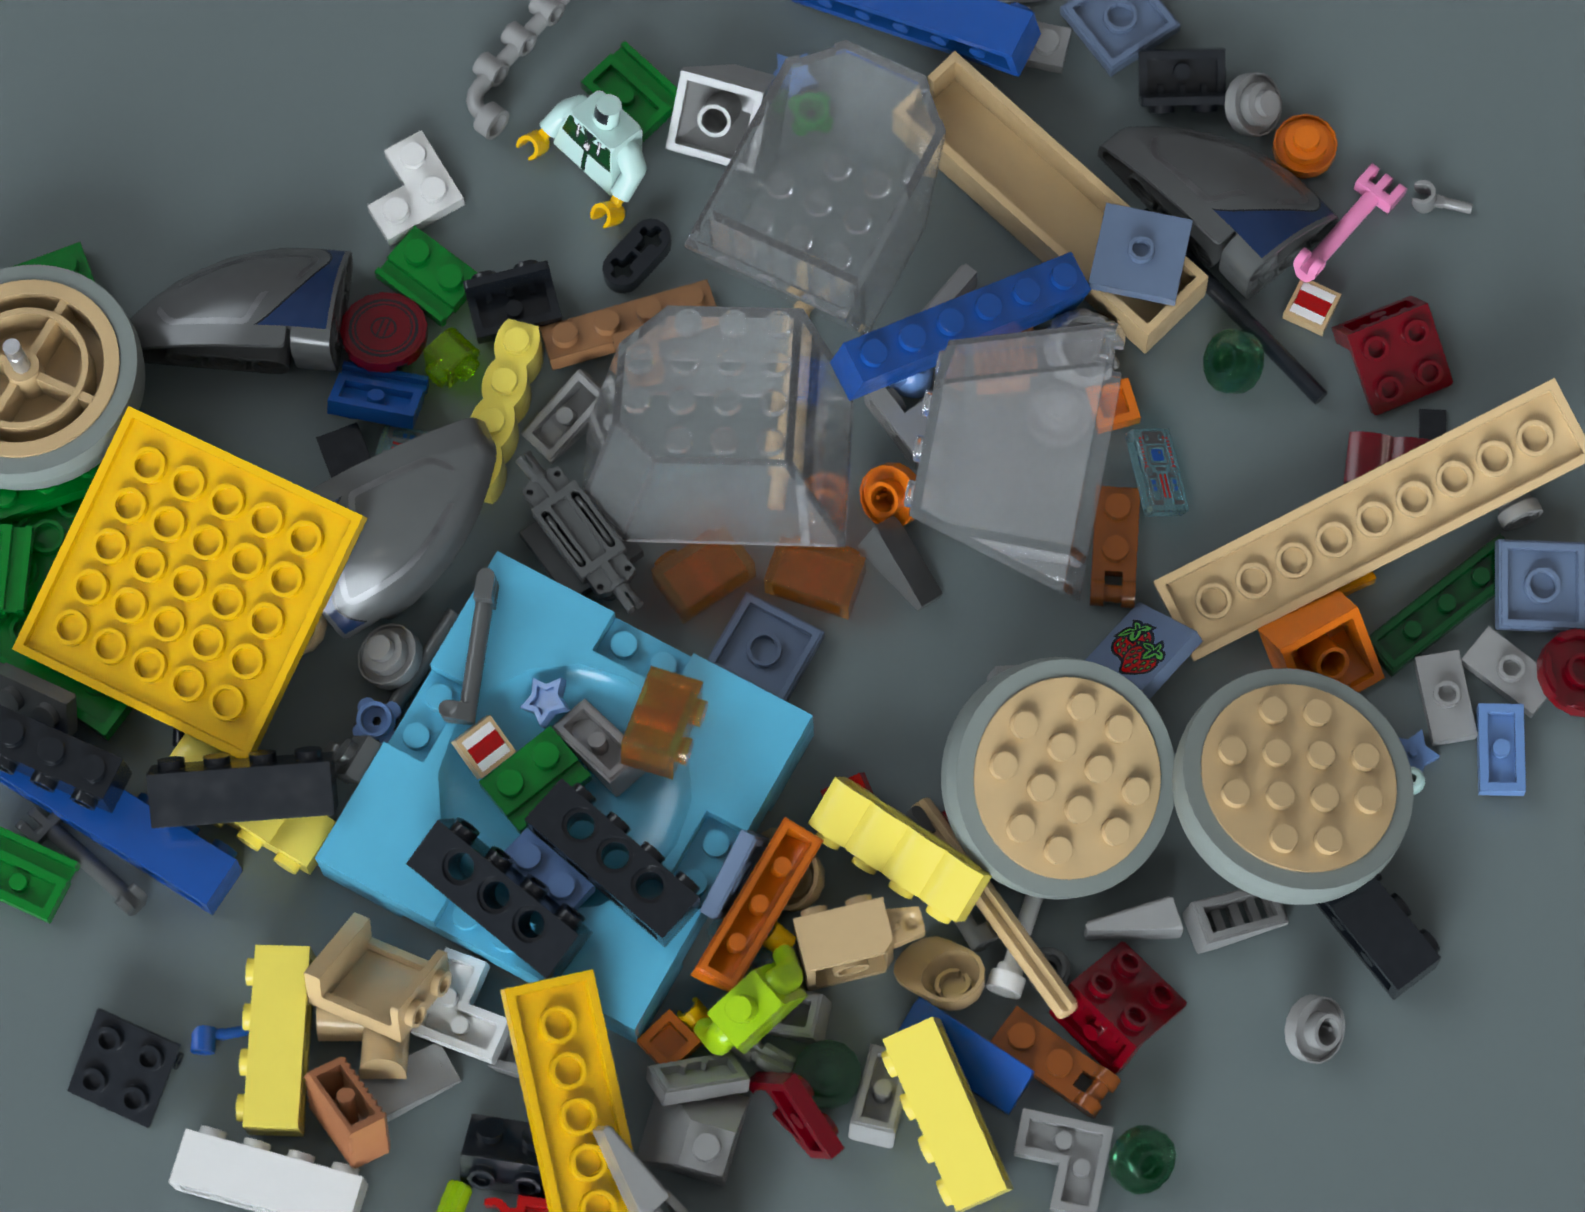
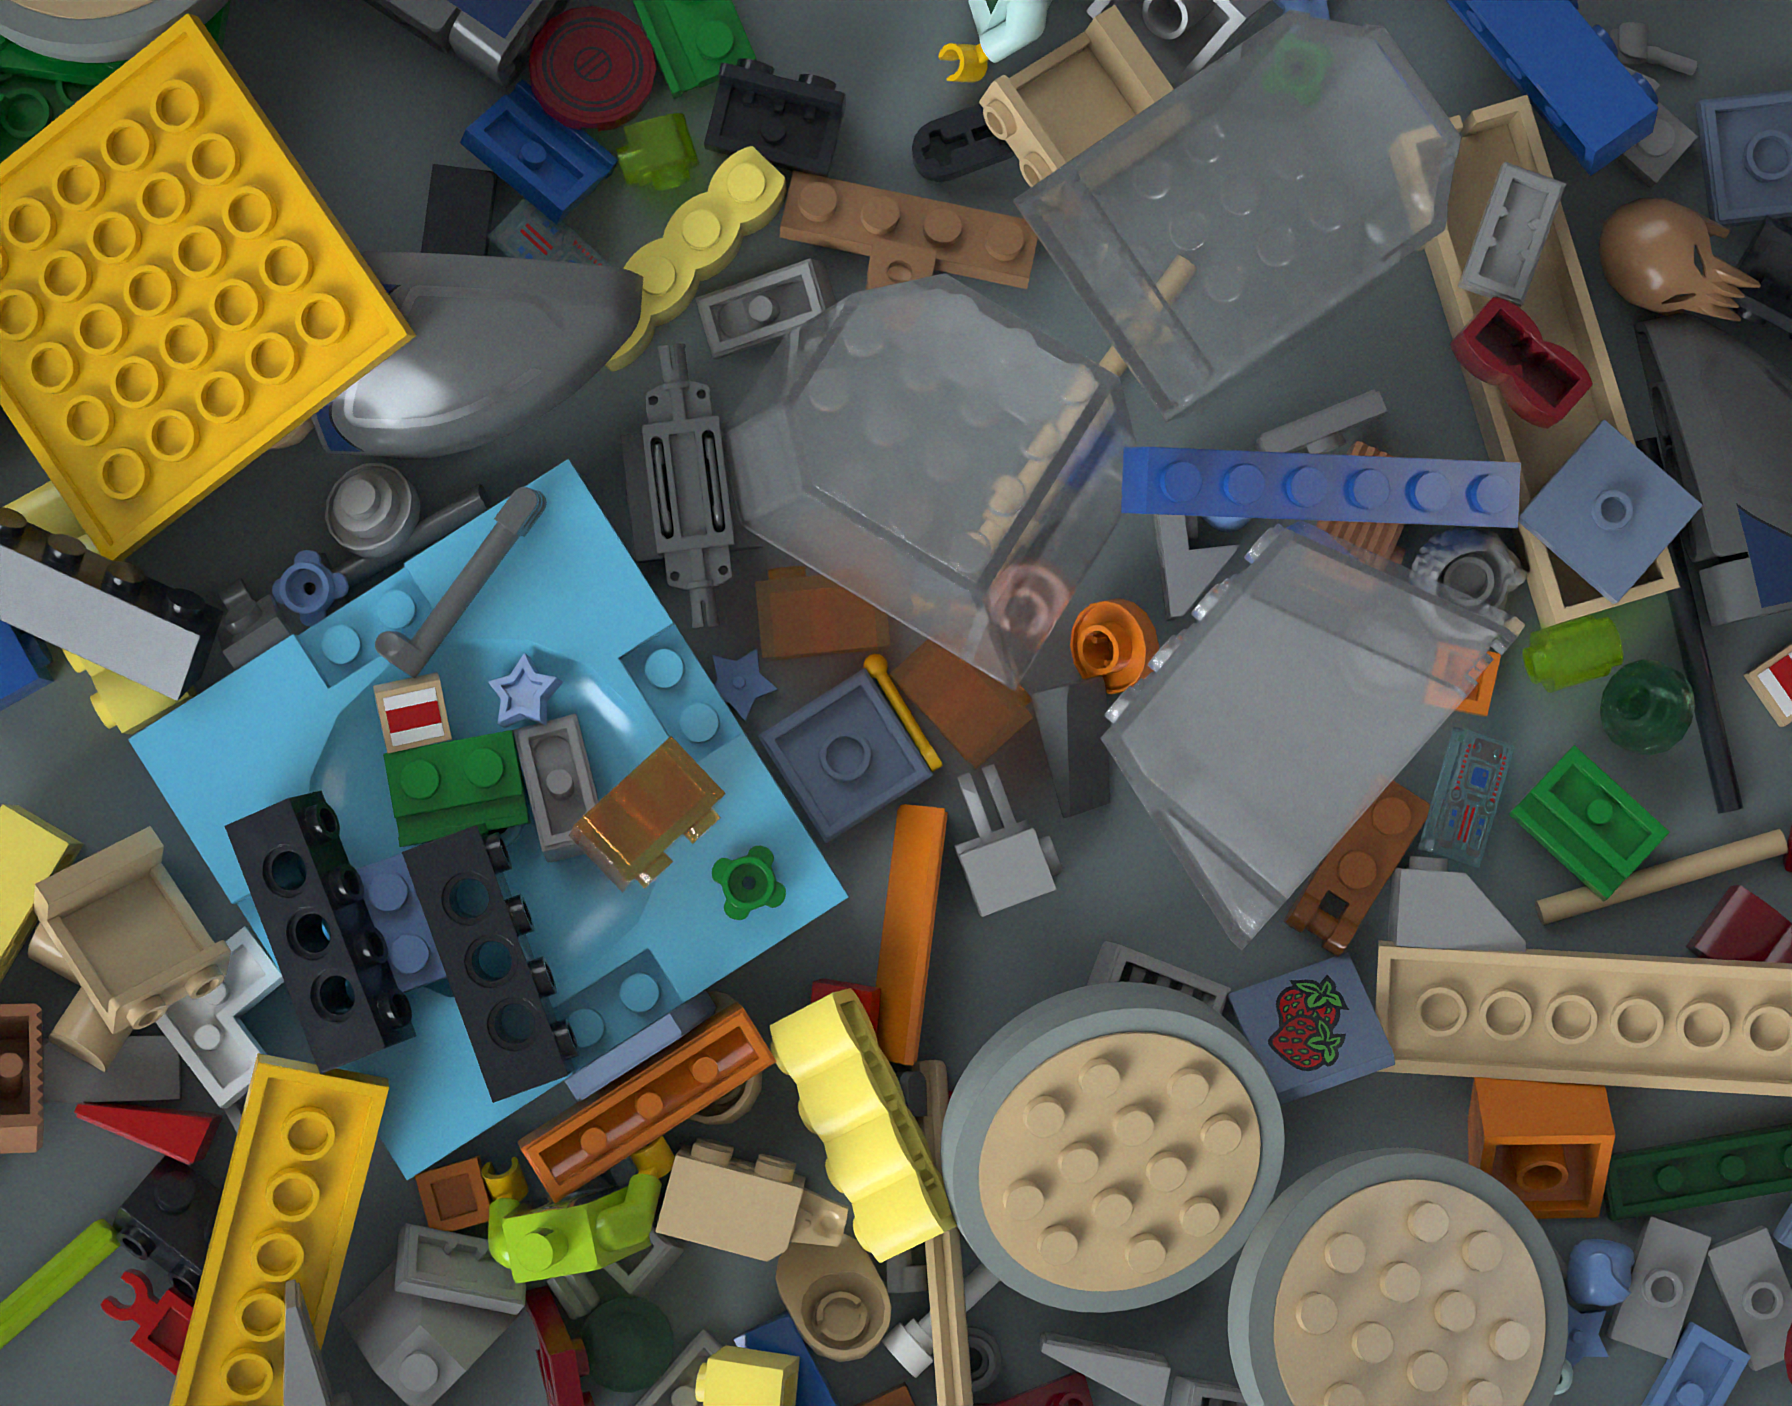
camera: 20 degrees right, 15 degrees up
none -> red slope [74,1102,222,1165]
none -> green plate [711,846,786,920]
none -> medium blue piece [712,648,778,721]
none -> yellow hinge [863,654,943,773]
none -> orange slope [875,804,948,1066]
none -> light grey brick [955,763,1063,917]
none -> tan panel [979,5,1187,206]
none -> light grey slope [1387,856,1526,952]
none -> dark red brick [1450,297,1593,429]
none -> light grey plate [1458,162,1566,308]
none -> green plate [1508,745,1670,902]
none -> clear neon green brick [1522,615,1624,693]
none -> tan bar [1535,829,1788,925]
none -> medium blue piece [1567,1239,1635,1306]
none -> medium nougat helmet [1599,198,1761,322]

